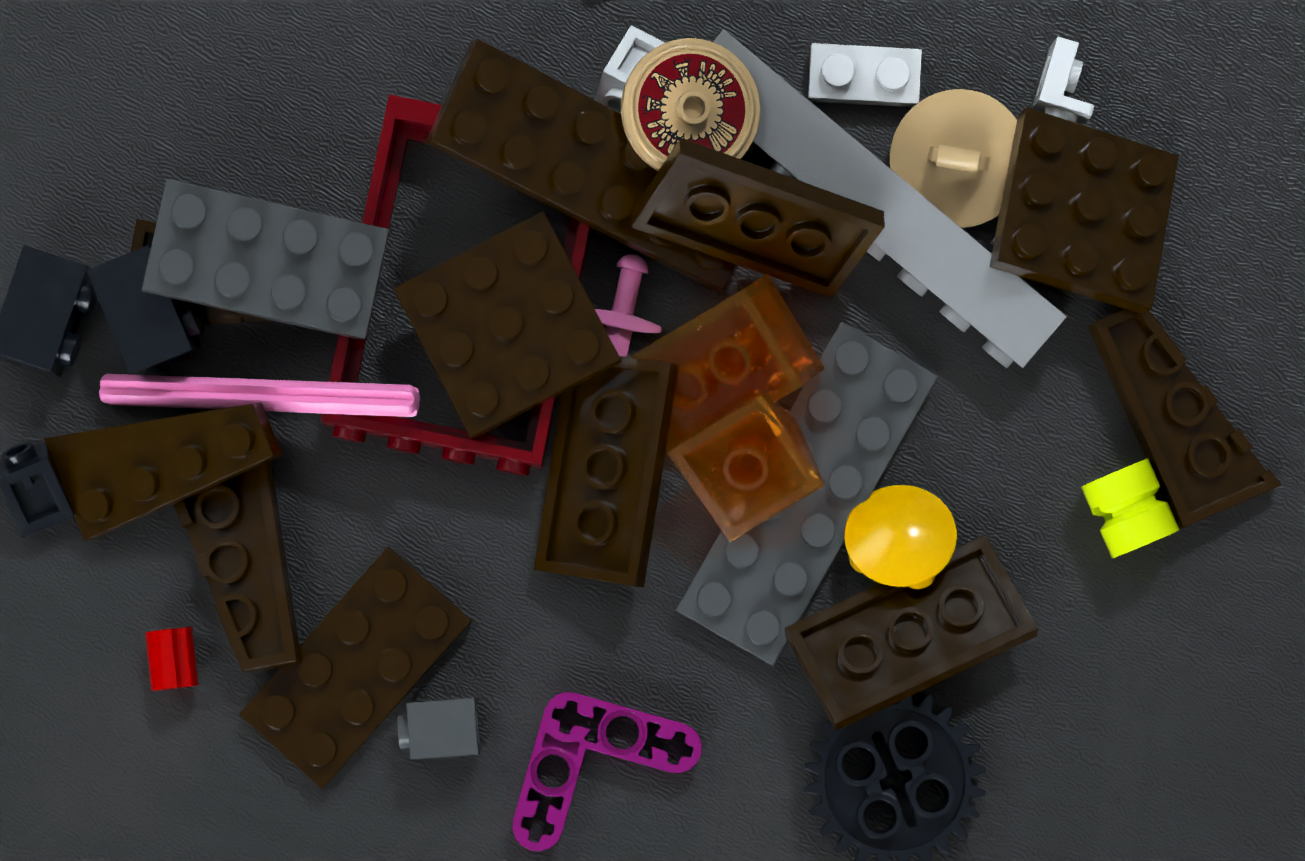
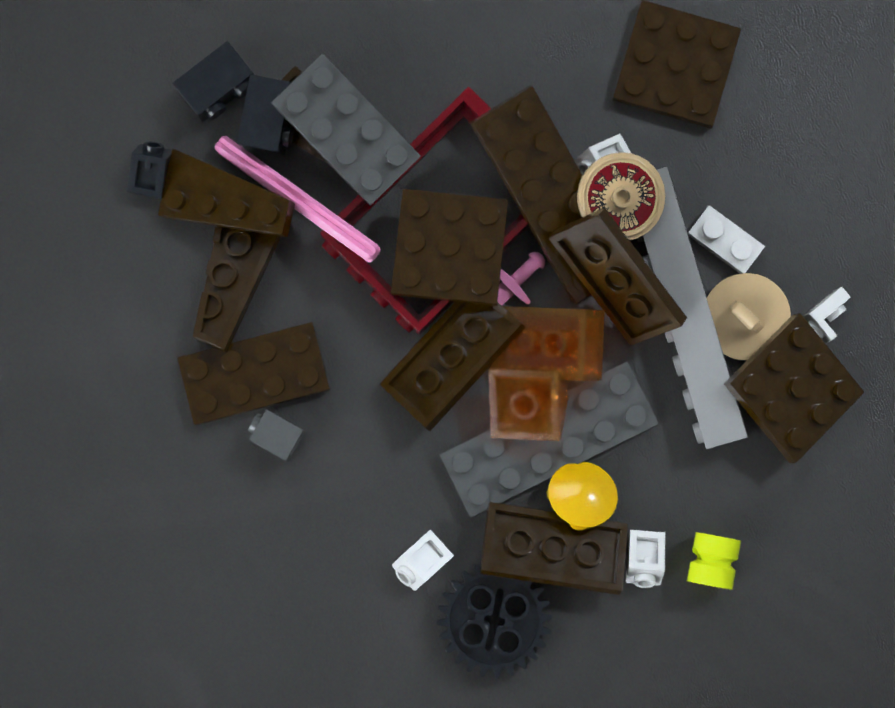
camera: 40 degrees right, 0 degrees up
red piece [145,627,199,691] -> none
magenta beam [512,692,702,851] -> none
dark brown wing [1088,309,1281,529] -> none
none -> white bracket [392,530,454,591]
none -> white bracket [626,530,665,588]

